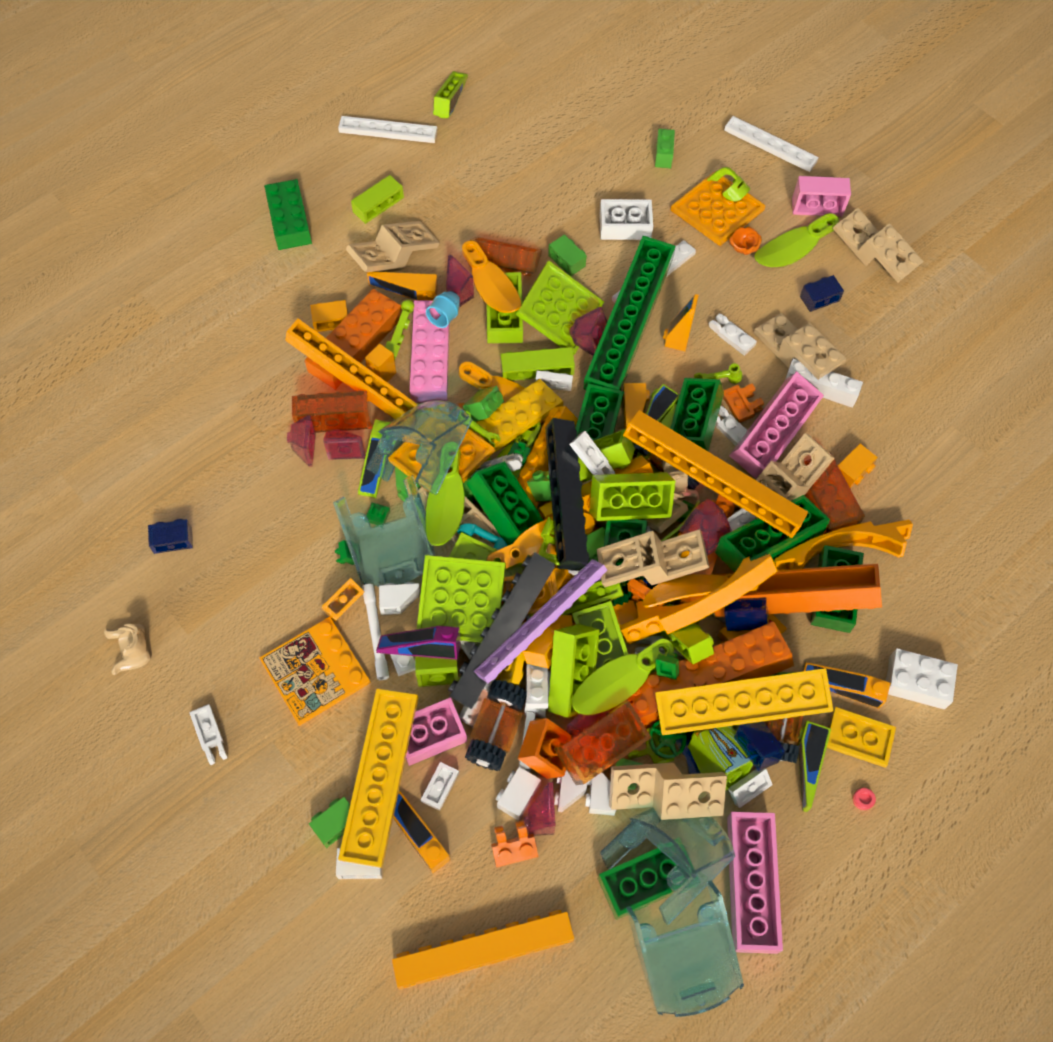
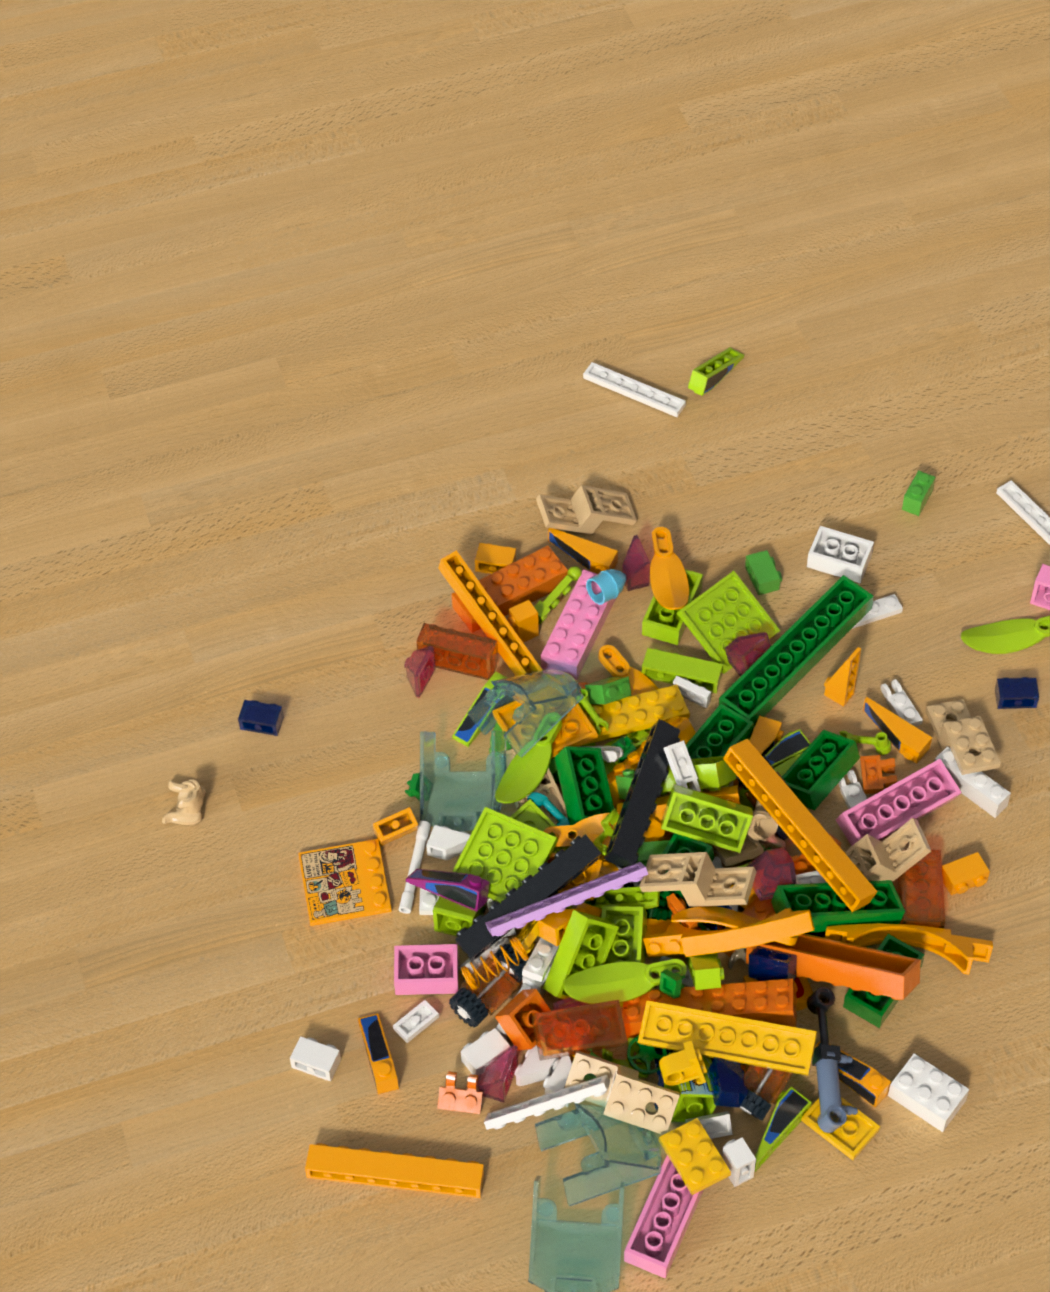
camera: 25 degrees right, 10 degrees down
white hinge [189,704,228,765] -> none
green brick [264,179,312,250] -> none
bright green brick [309,797,350,849] -> none
clear pink slope [323,430,366,460] -> none
yellow plate [338,689,419,868] -> none
lime brick [351,175,404,224] -> none
green tile [365,502,390,527] -> none
clear orange slope [466,237,542,276] -> none
green brick [597,839,698,920] -> none
light orange plate [670,171,766,246] -> none
lime helmet [707,167,751,201] -> none
orange hair [729,226,762,255] -> none
coral tile [853,788,876,810] -> none
none -> light orange piece [461,936,529,991]
none -> white plate [484,1075,610,1130]
none -> yellow pin [659,1040,708,1086]
none -> yellow plate [659,1118,731,1195]
none -> white brick [722,1137,756,1187]
none -> sand blue piece [807,987,858,1133]
none -> light orange slope [863,697,932,764]

